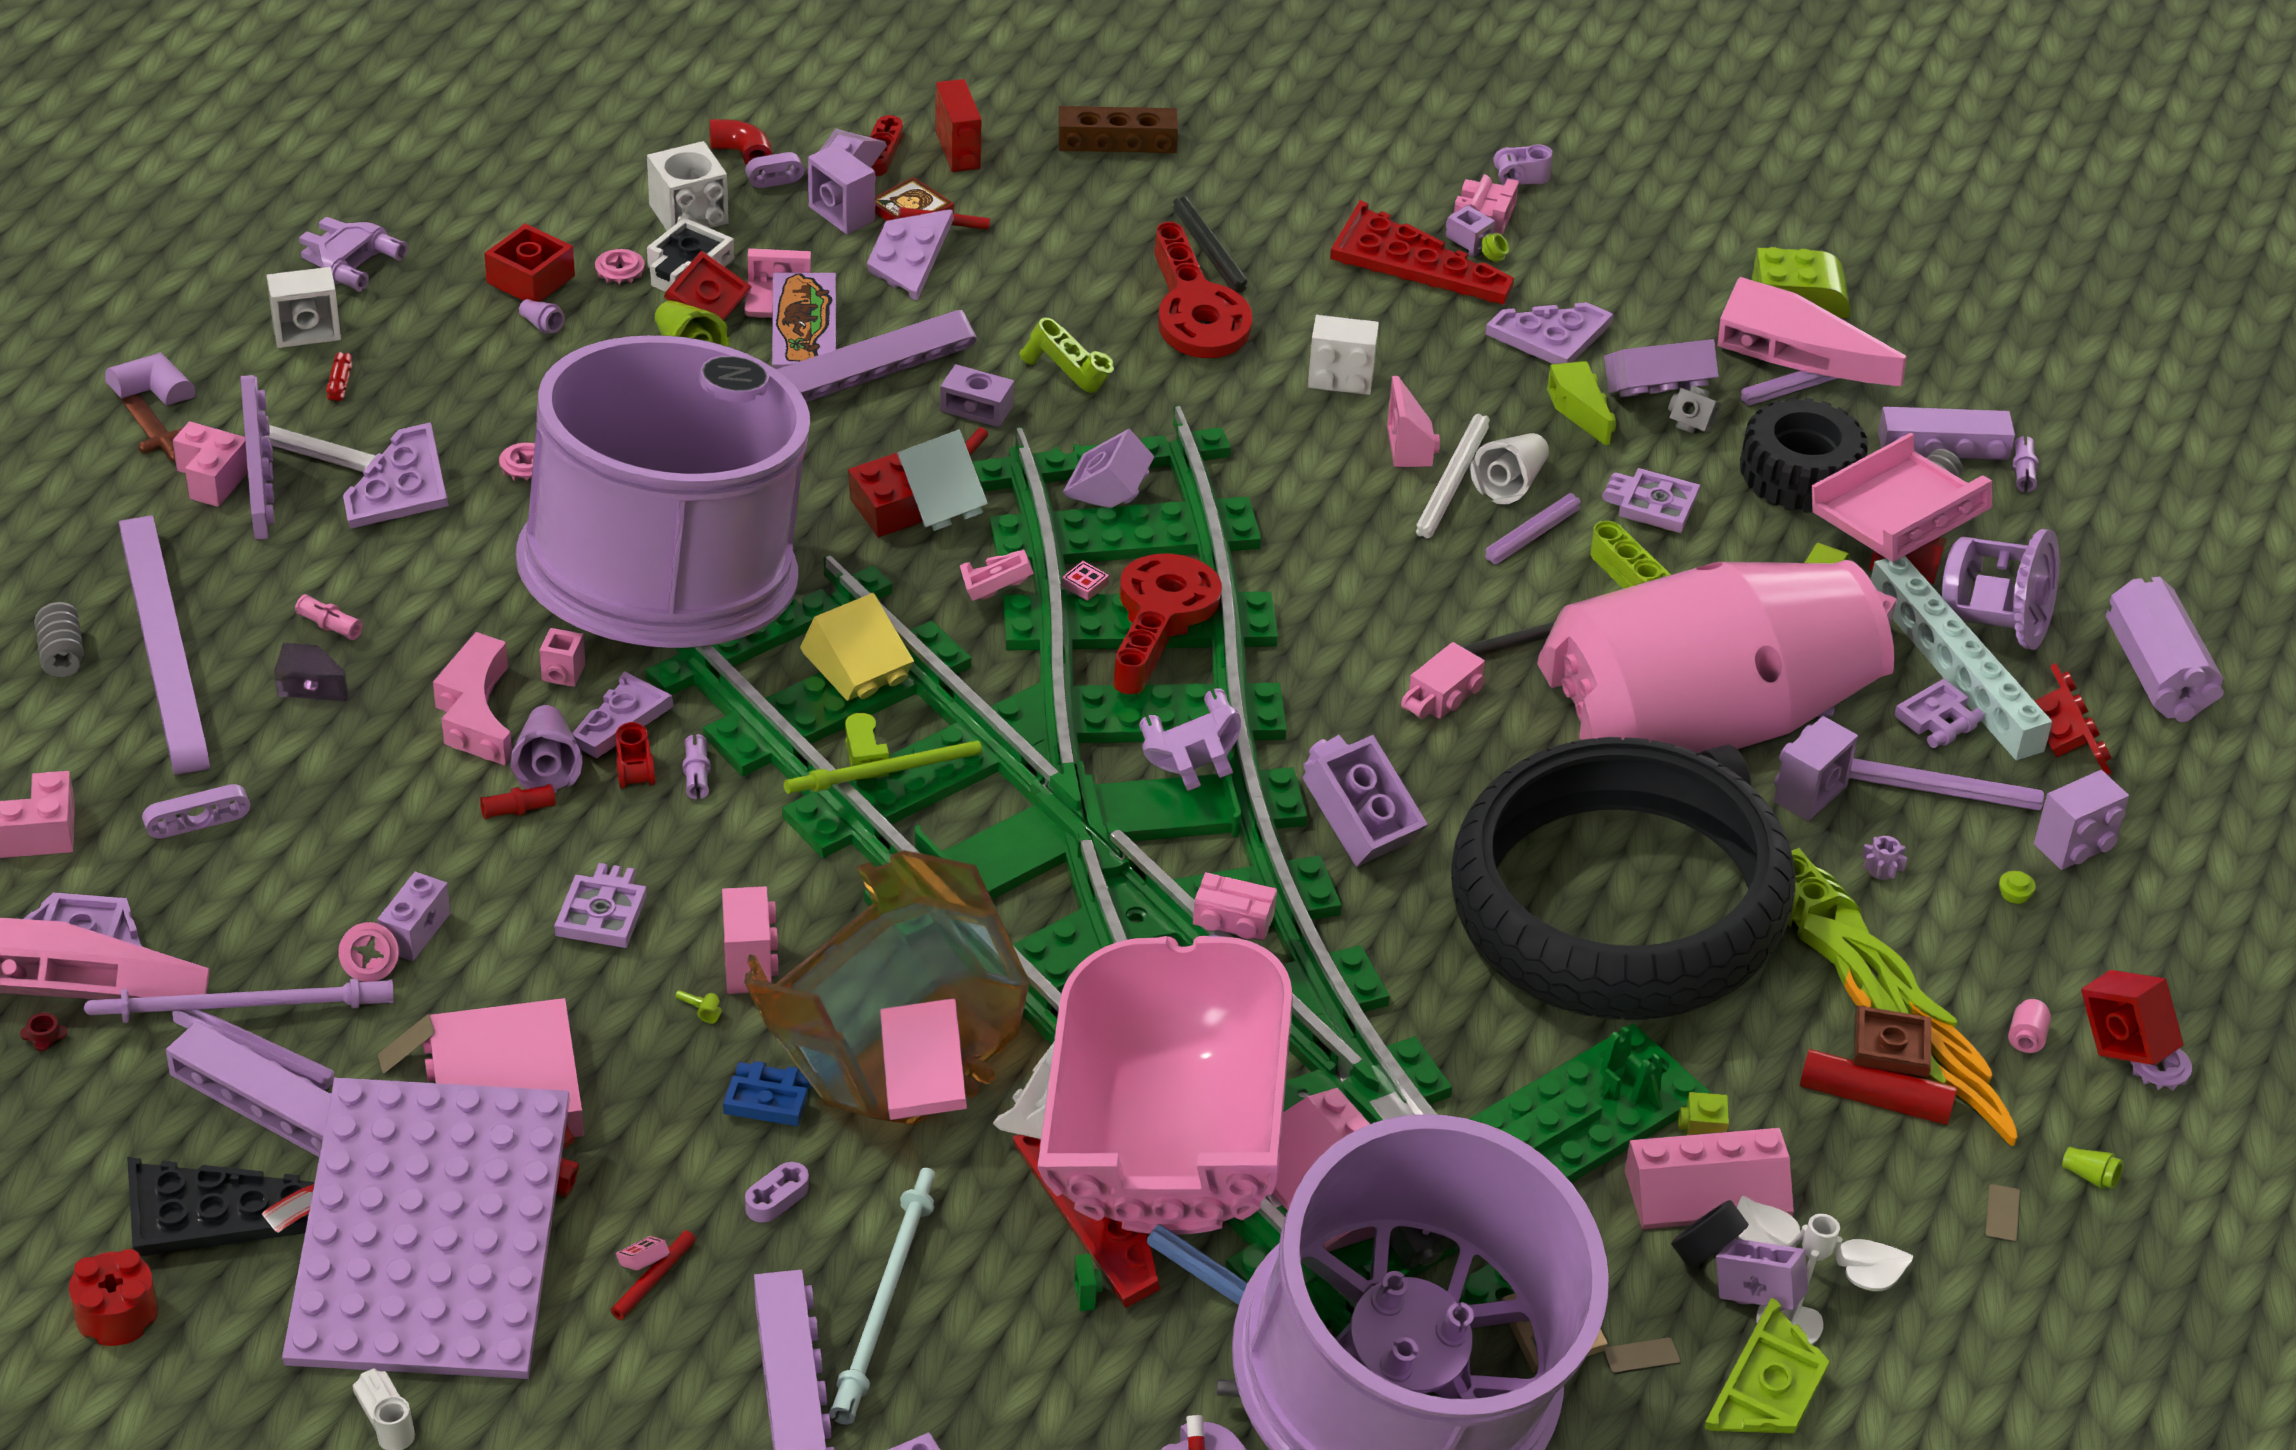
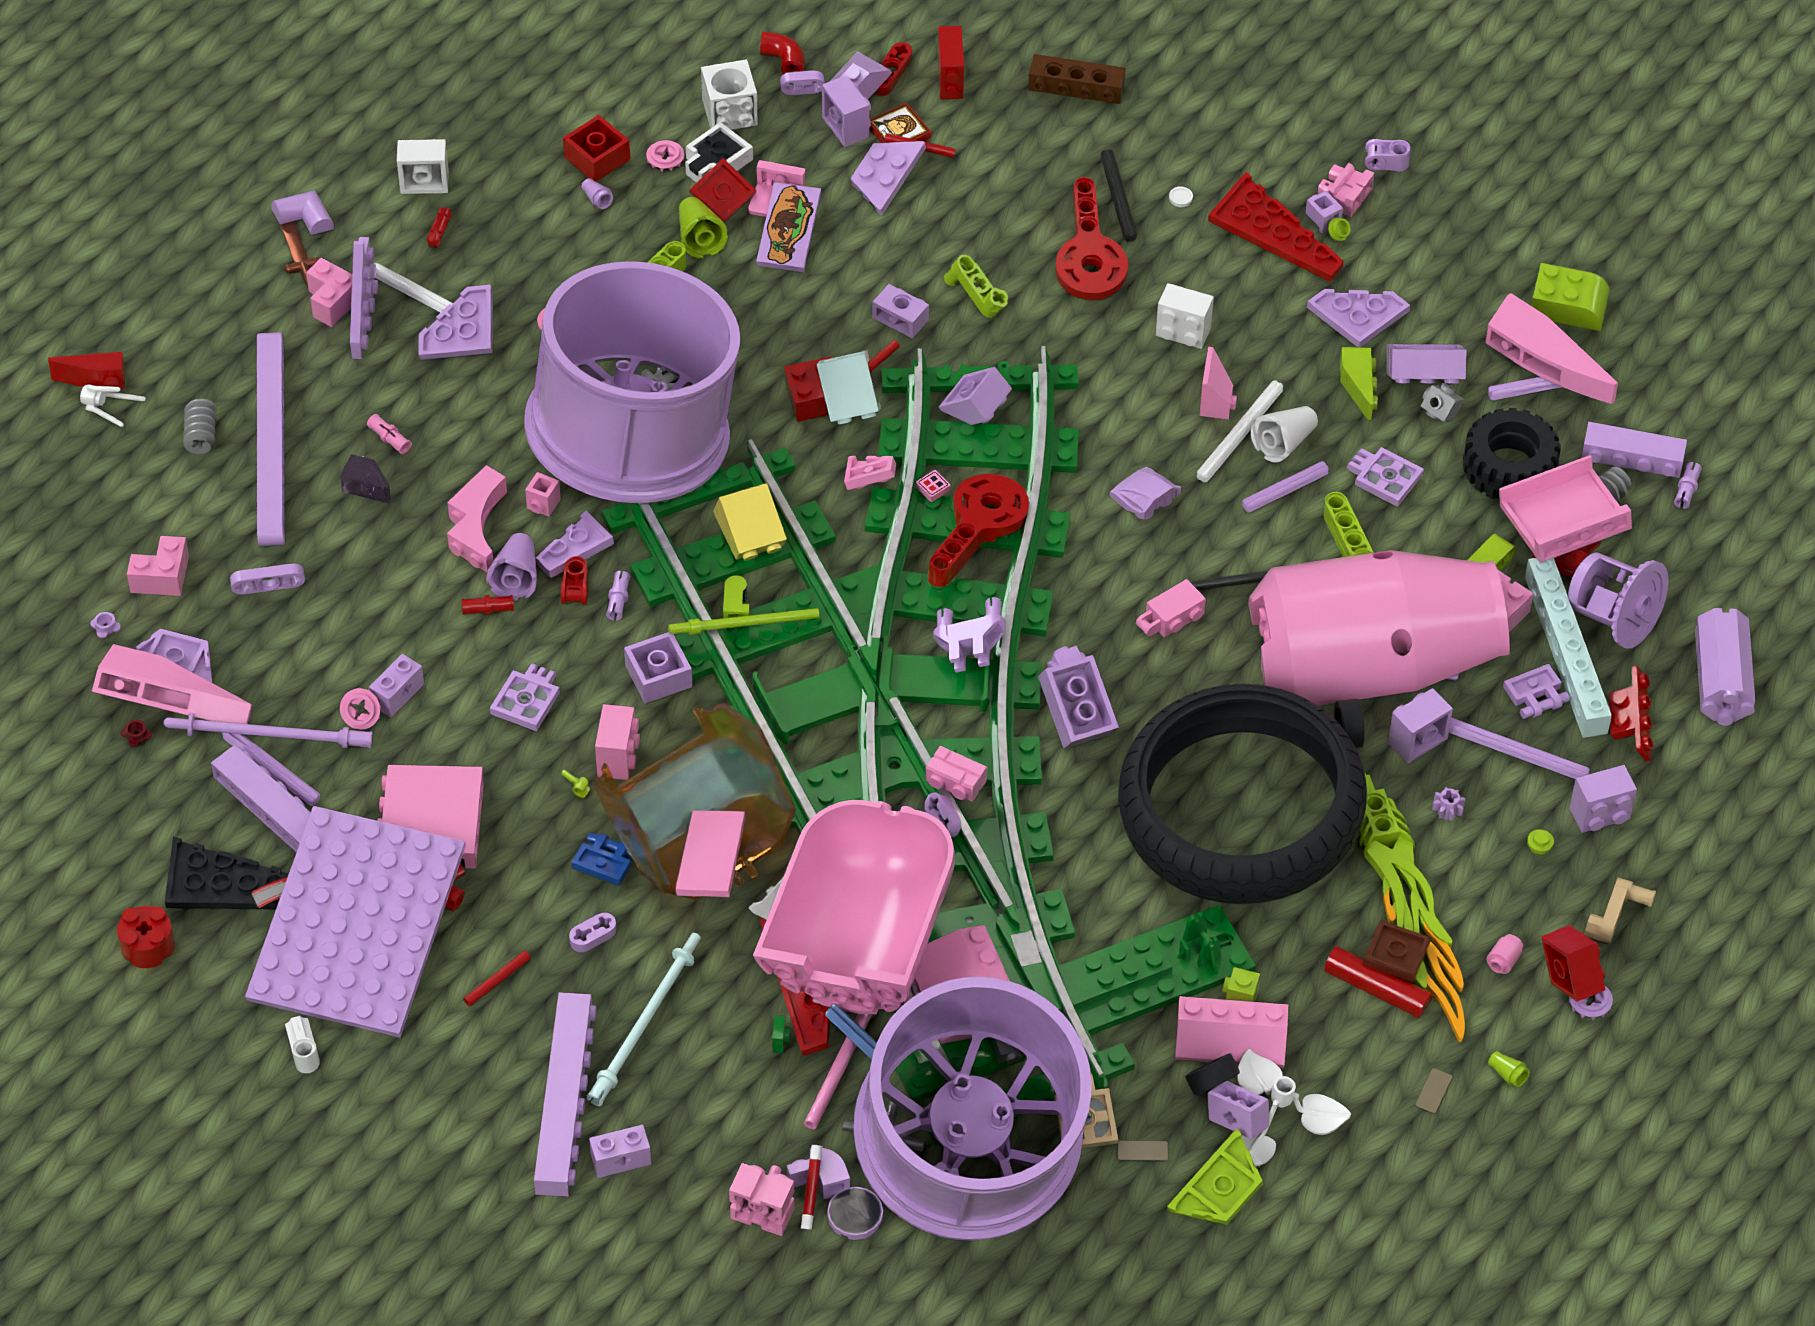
camera: 15 degrees right, 10 degrees up
lavender connector [299,217,408,292] -> none
dark tan sticker [378,1014,434,1073] -> none
bright pink tile [616,1236,670,1271] -> none
tile [699,356,769,403] -> none
lavender beam [776,310,977,402] -> none
none -> lavender brick [624,632,692,704]
none -> bright pink piece [804,1013,872,1129]
none -> lavender slope [1110,467,1181,519]
none -> white piece [1169,187,1193,207]
none -> tan beam [1584,877,1656,944]

